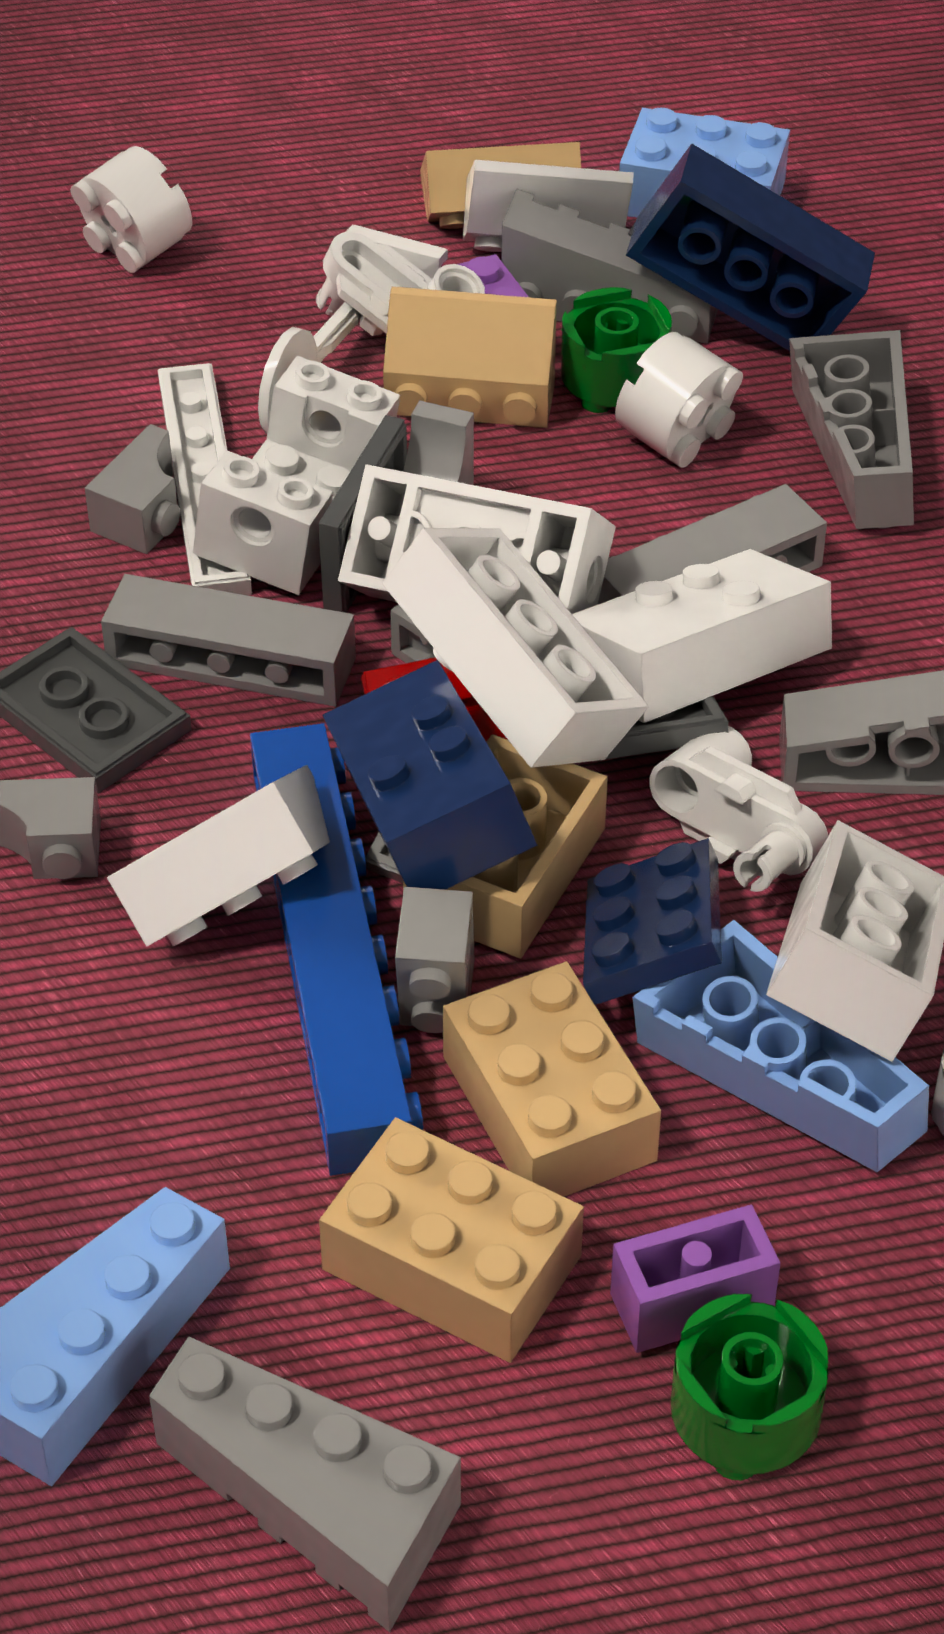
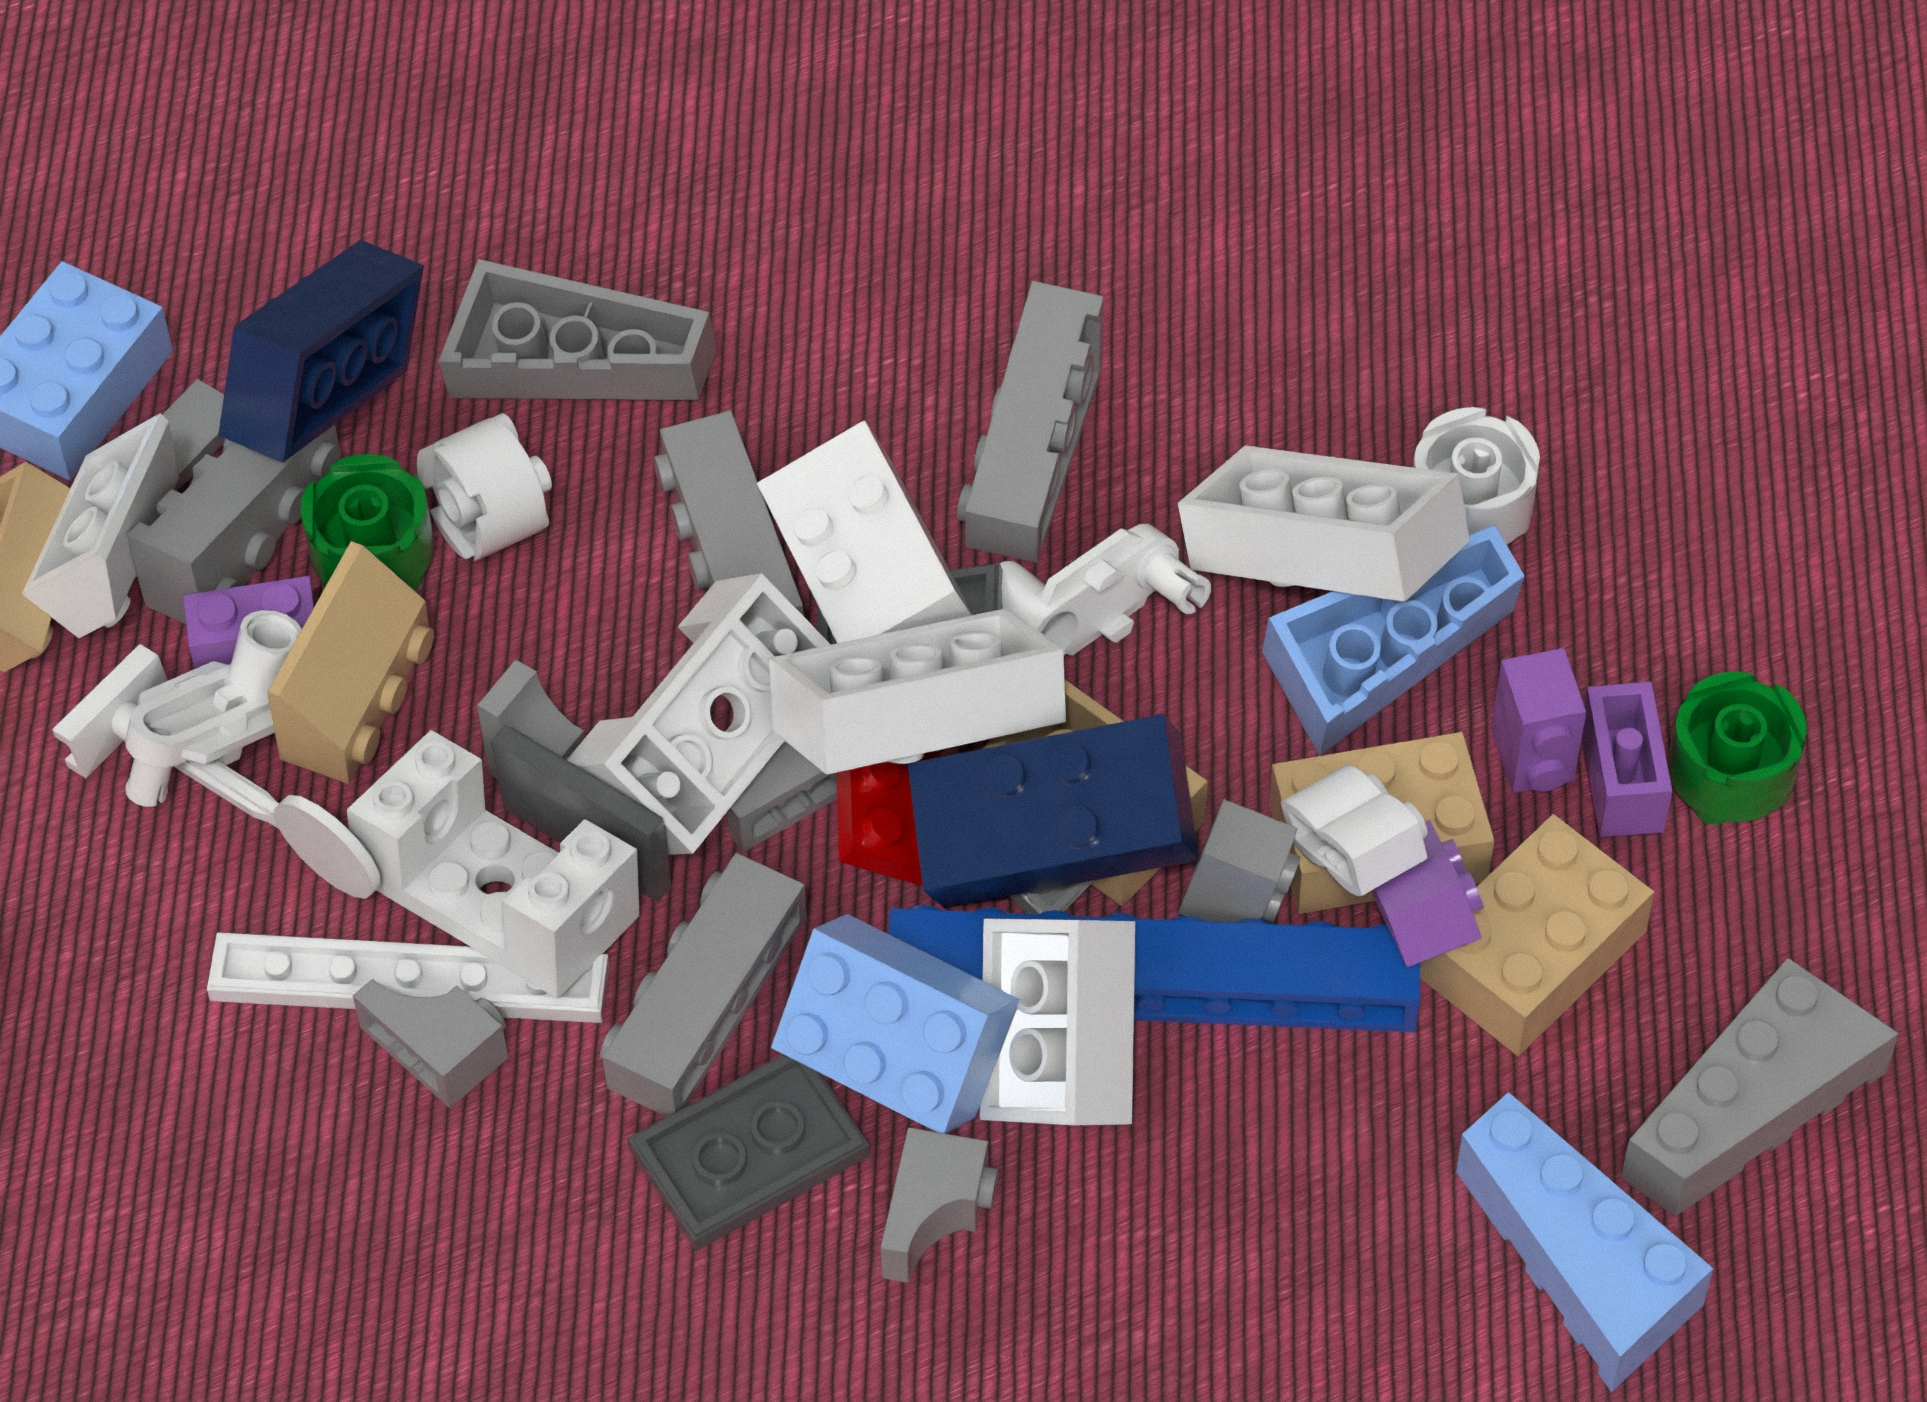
camera: 75 degrees left, 10 degrees up
dark blue plate [583,838,722,1005] -> none
none -> light blue brick [771,914,1020,1134]
none -> white brick [1281,765,1428,896]
none -> medium lavender brick [1372,820,1484,968]
none -> medium lavender brick [1491,648,1586,793]

